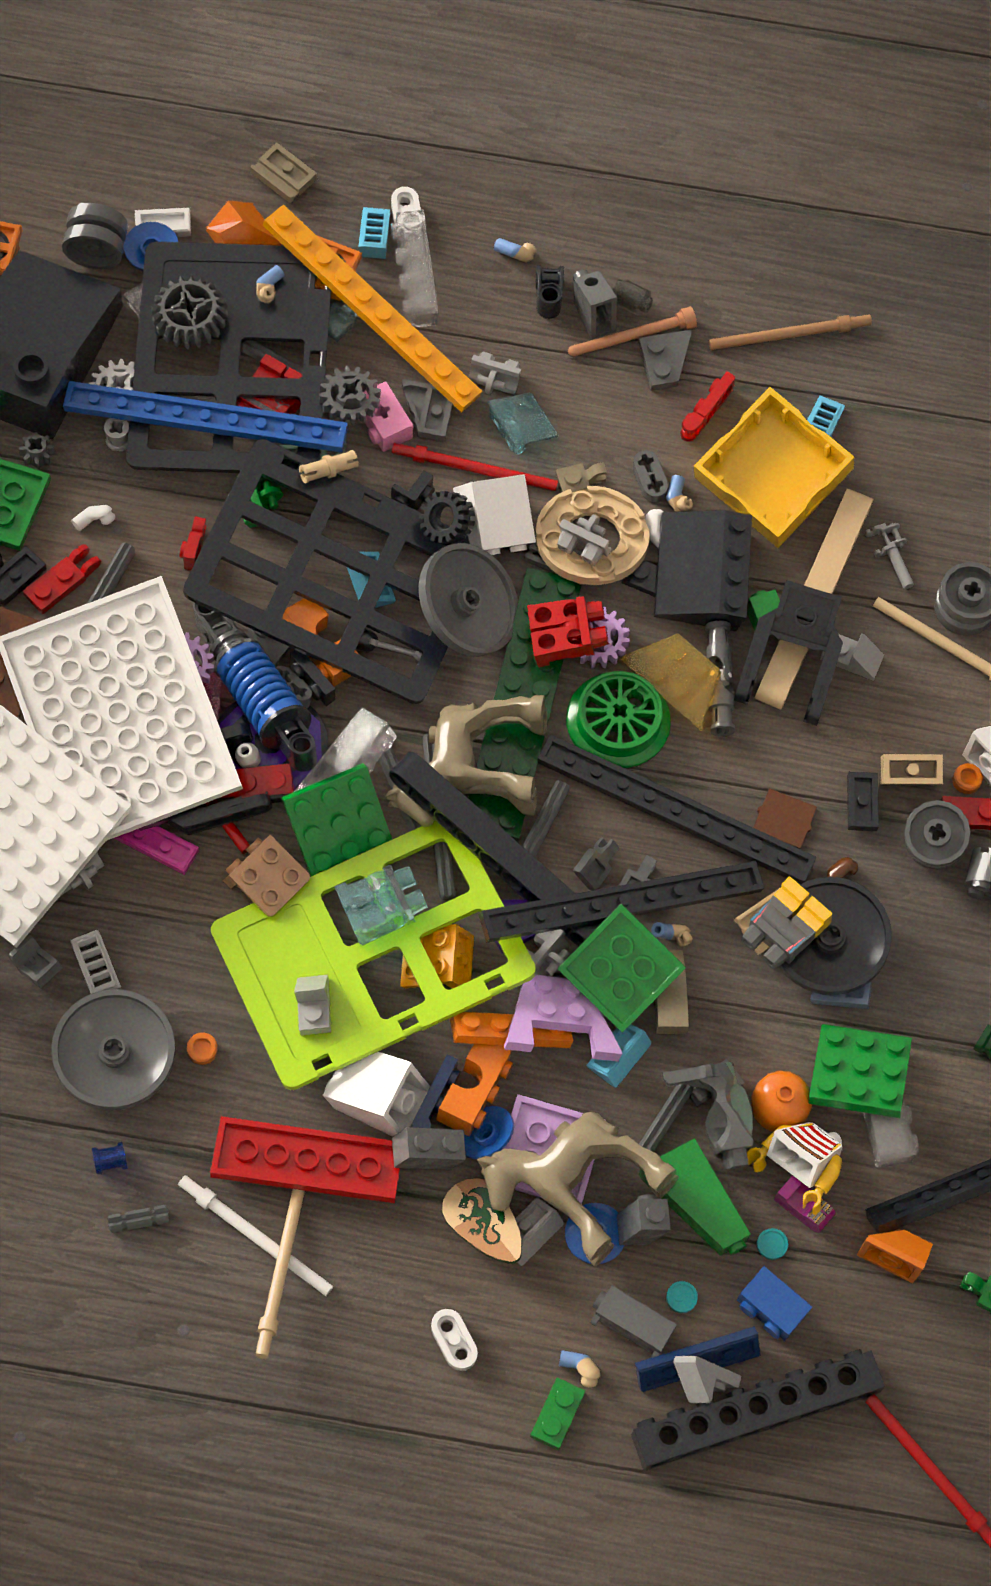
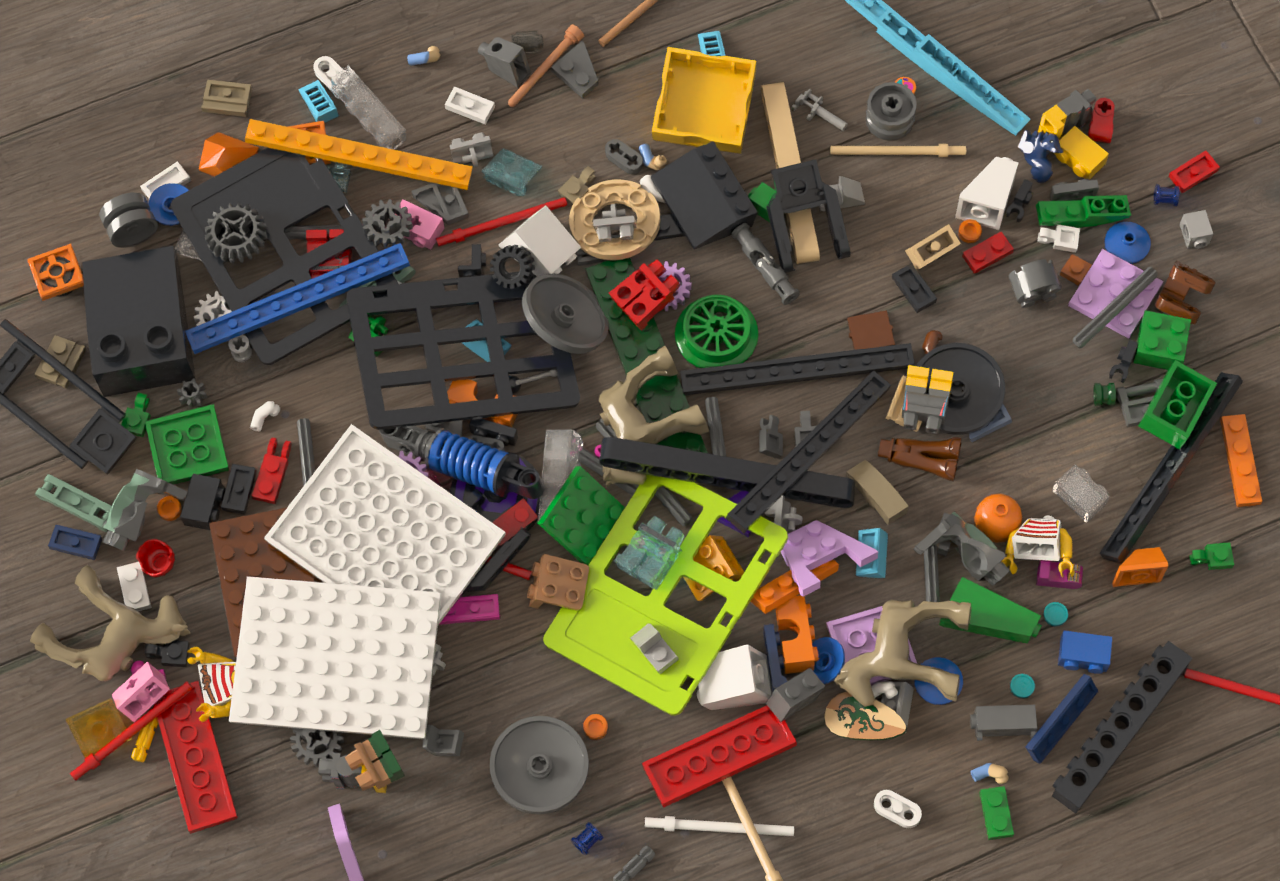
camera: 25 degrees left, 0 degrees up
light grey slope [70,930,121,994] -> none
red plate [179,516,207,571] -> none
white hose [235,743,261,768] -> none
arm [256,265,285,303] -> none
tan pin [299,450,359,483] -> none
black piece [535,265,564,319] -> none
green plate [557,903,687,1033] -> none
dark grey brick [617,1194,671,1245] -> none
clear yellow wing [621,633,721,731] -> none
arm [651,922,692,946] -> none
light grey slope [674,1356,741,1403] -> none
red hinge [680,371,735,442] -> none
green plate [808,1024,912,1118] -> none
dark grey wheel [904,800,971,870] -> none
none -> white plate [445,87,495,125]
none -> white arm [871,681,898,699]
none -> reddish brown piece [878,437,962,482]

